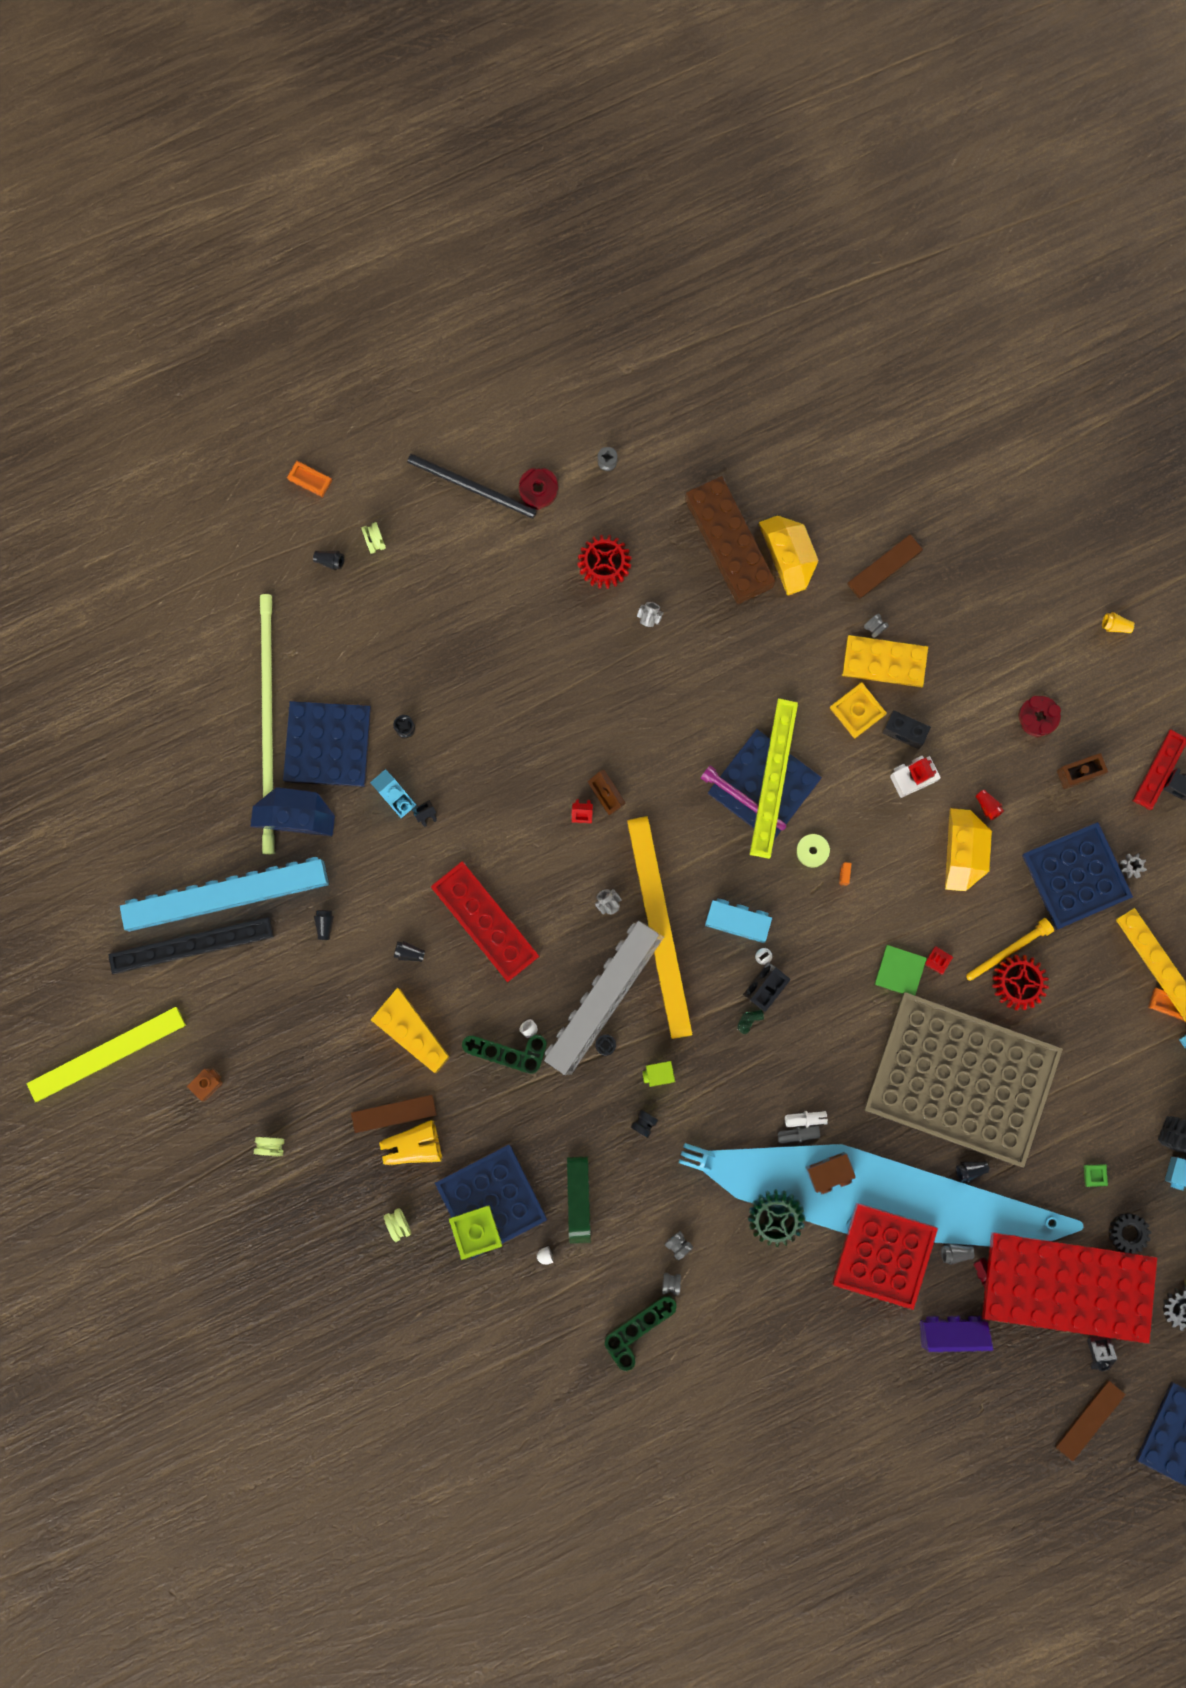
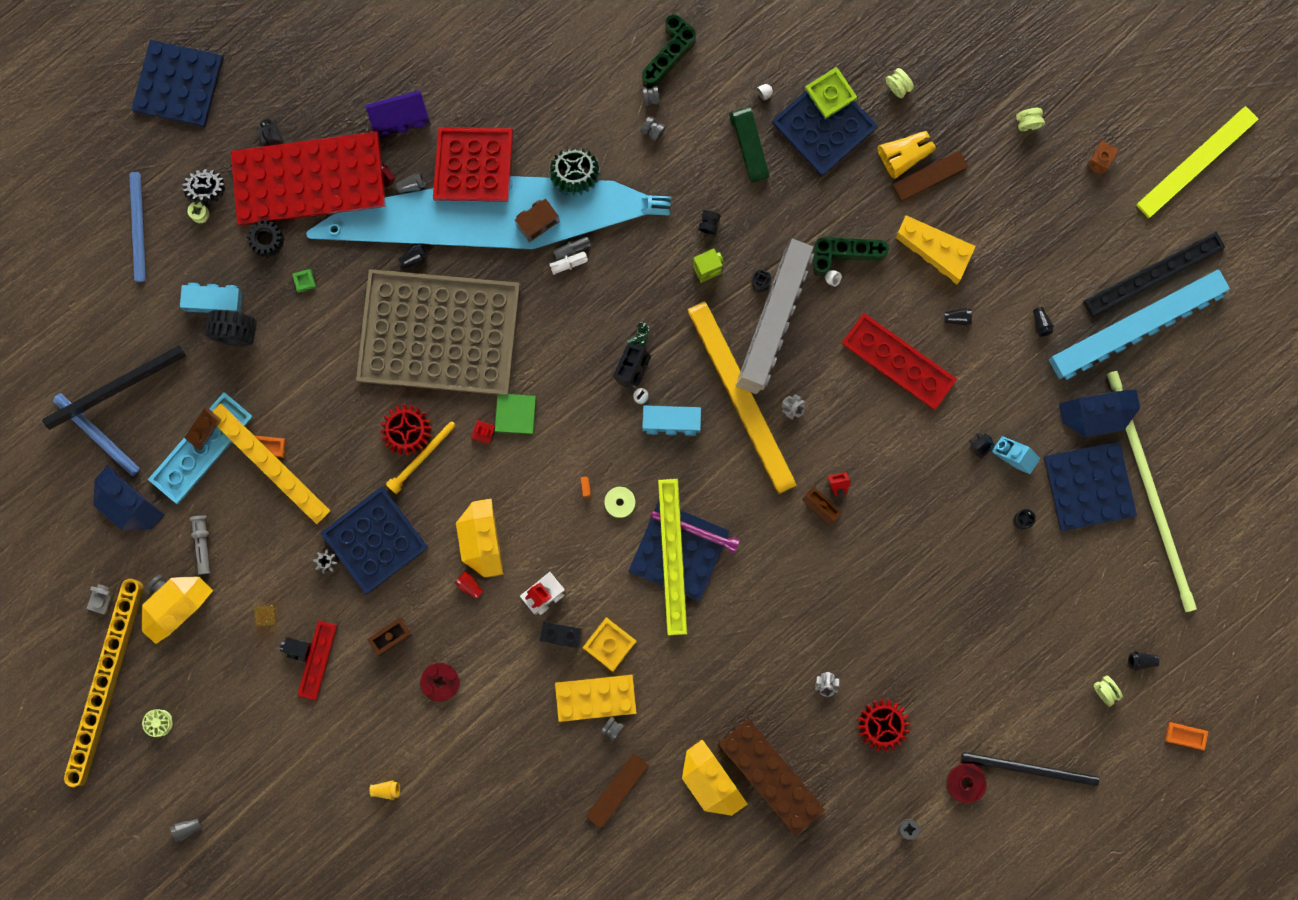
camera: 165 degrees right, 0 degrees up
reddish brown tile [1055,1380,1126,1462] -> none

